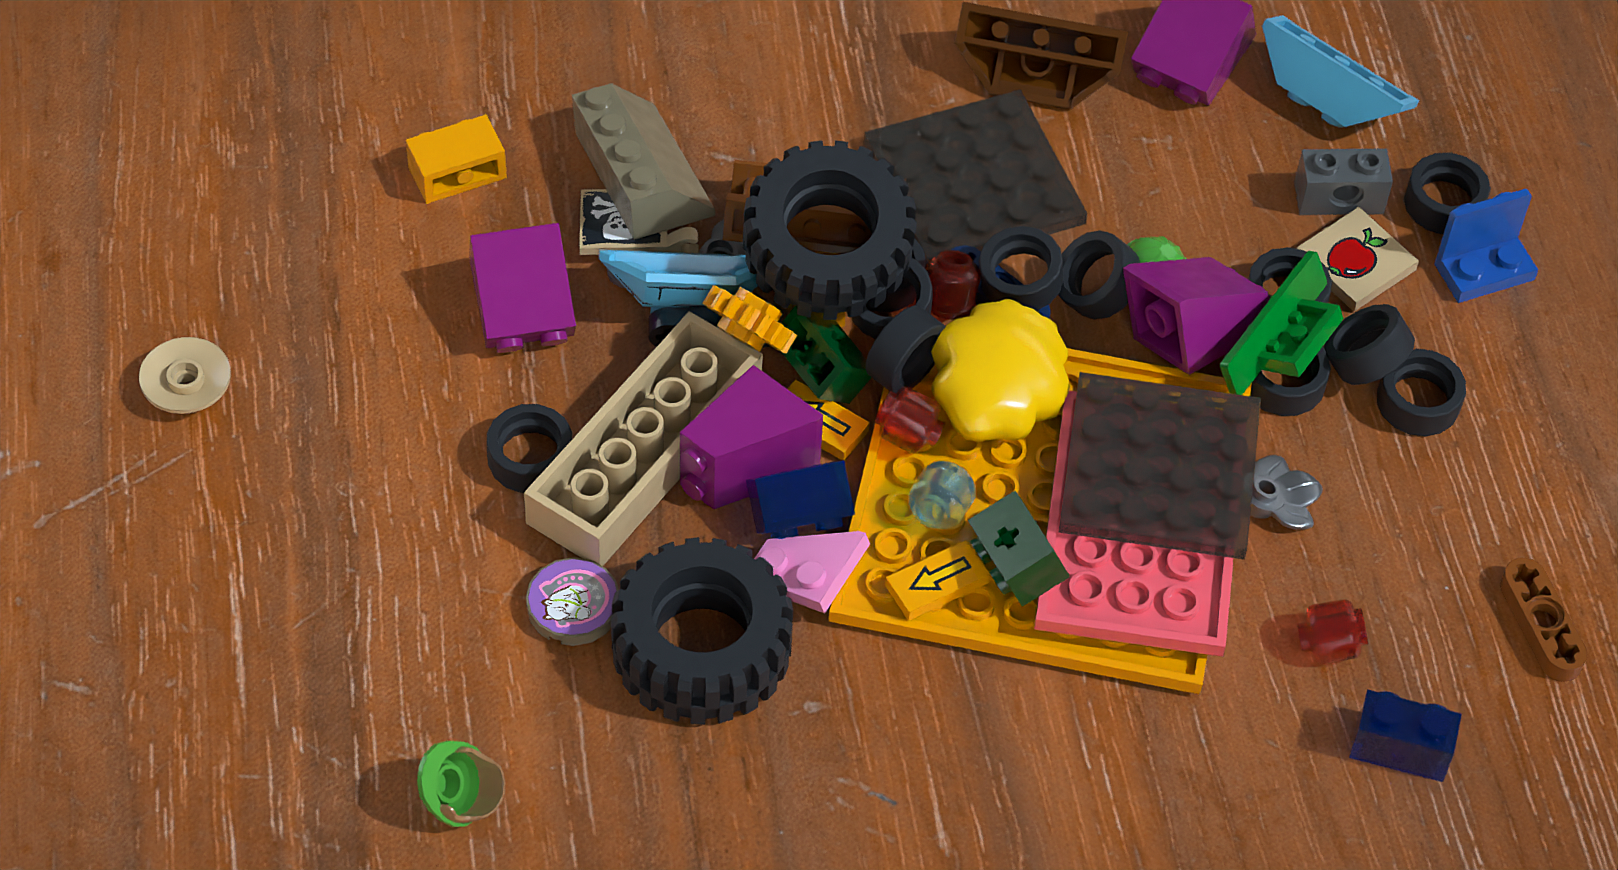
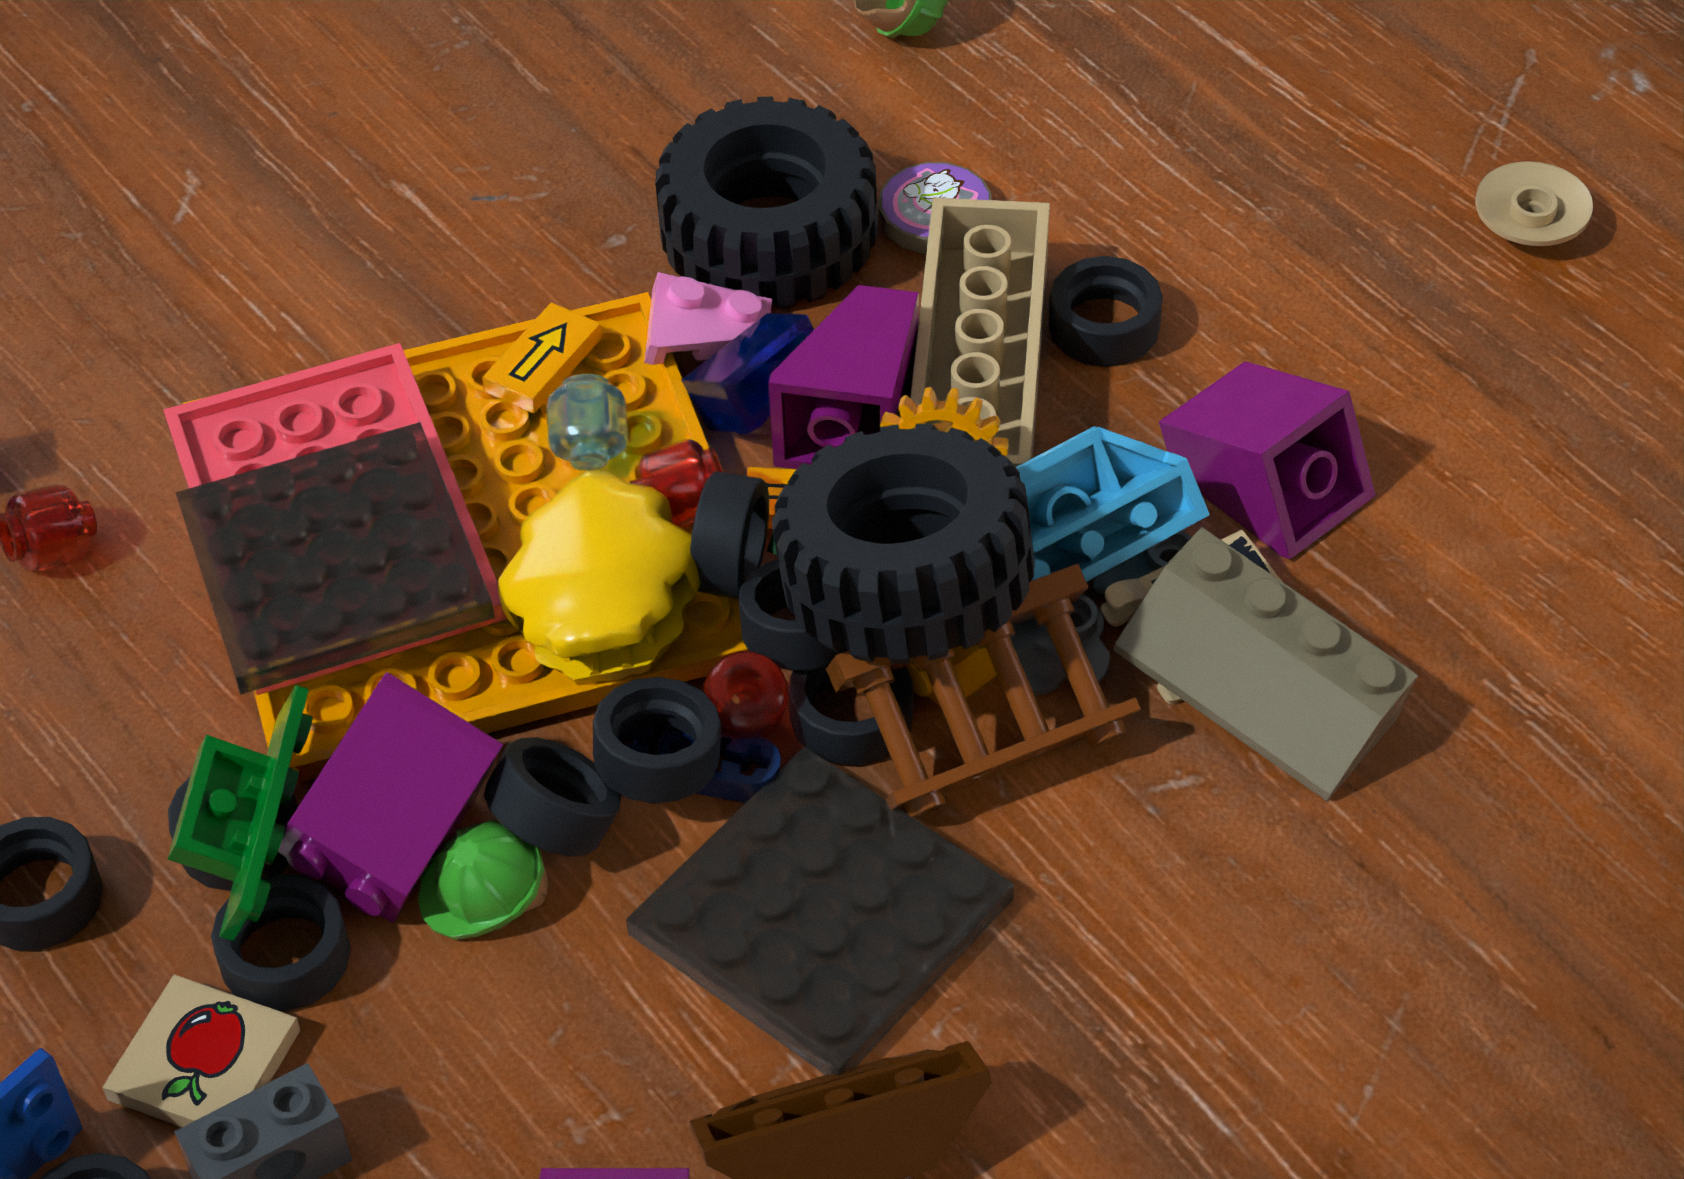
camera: 155 degrees right, 5 degrees down
light orange brick [405,114,507,204] -> none
dark green brick [968,490,1070,607] -> none
flat silver plate [1240,455,1323,529] -> none
black tyre [1324,304,1415,385] -> none

